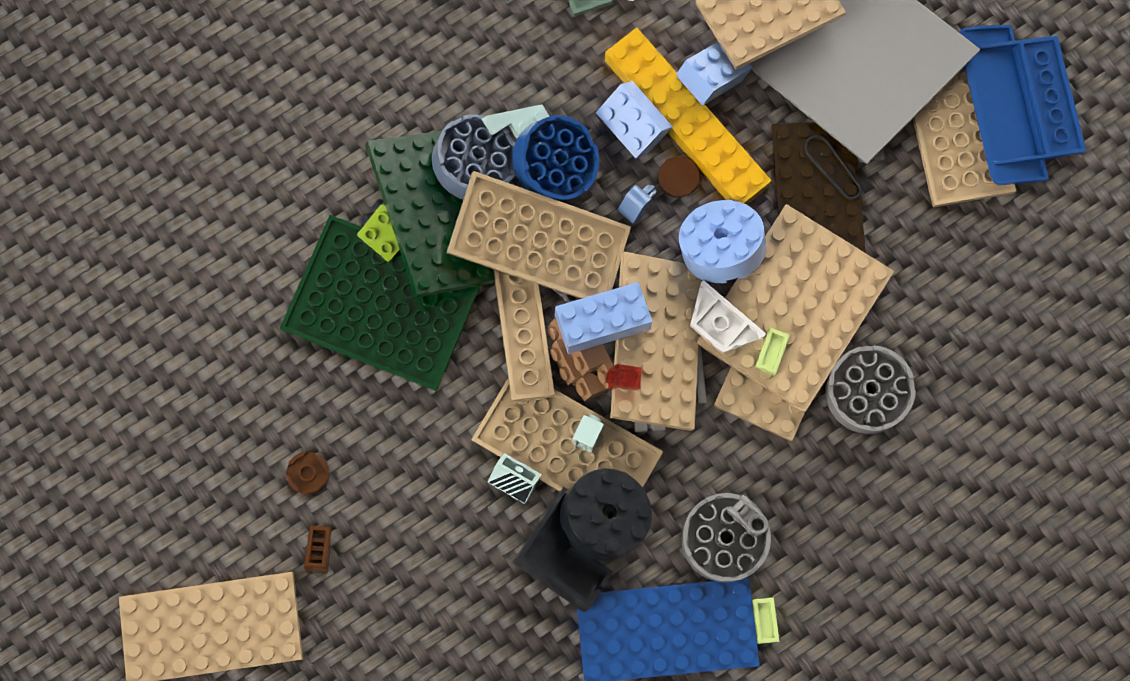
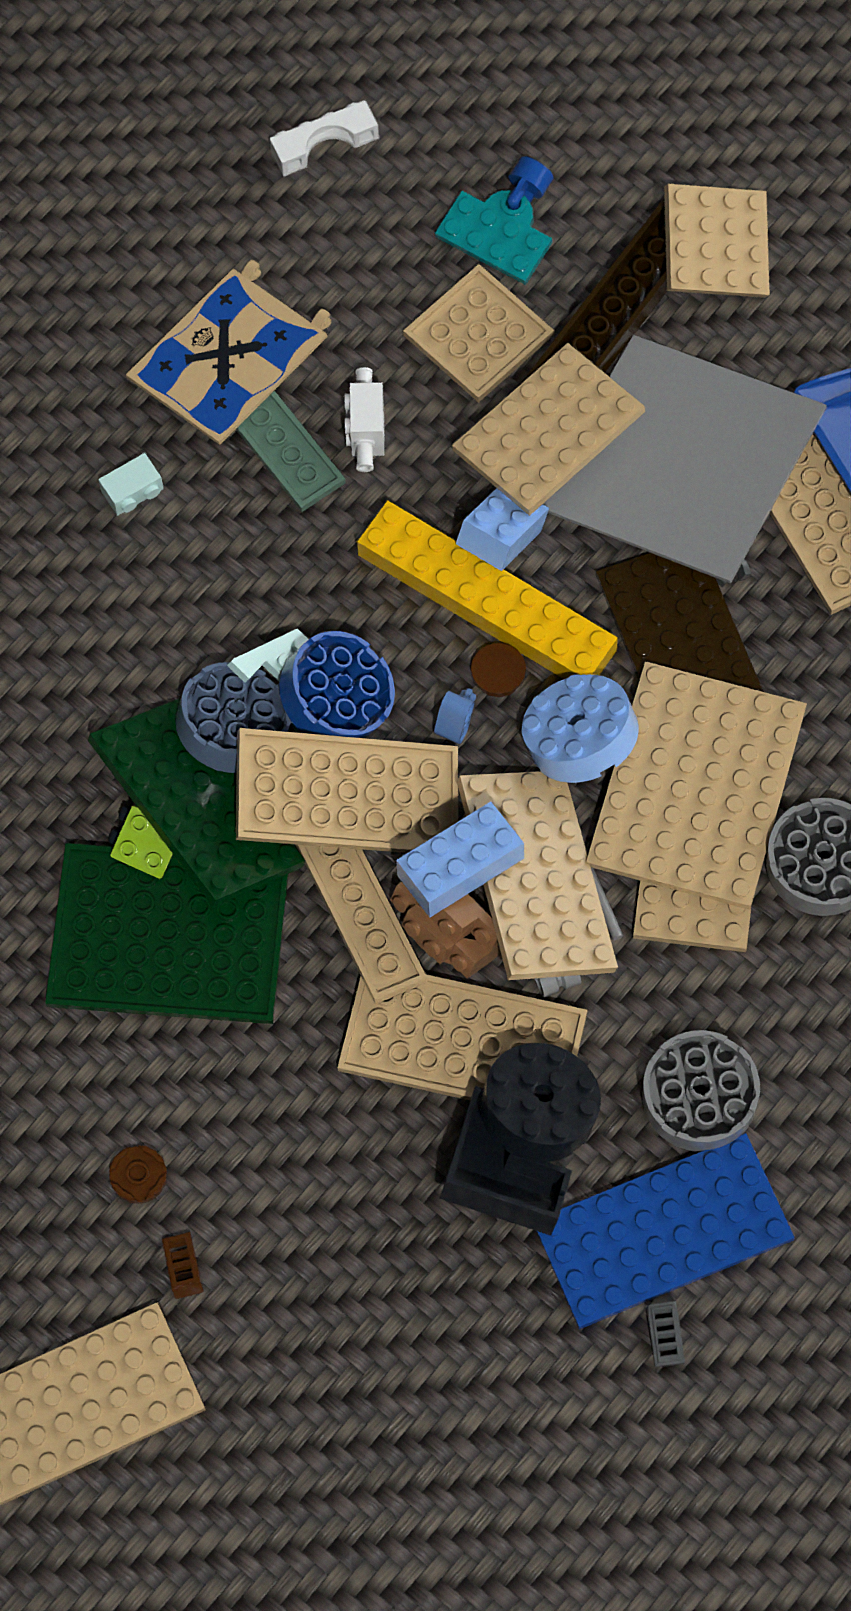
camera: 15 degrees left, 10 degrees down
light aqua brick [488,453,542,504] -> none
light aqua brick [572,414,604,453] -> none
light blue brick [596,81,673,158] -> none
clear red bracket [606,364,641,391] -> none
white wing [690,280,766,354] -> none
light grey piece [727,495,768,536] -> none
yellowish green tile [752,597,779,644] -> none
yellowish green tile [755,327,790,376] -> none
black piece [804,135,862,200] -> none

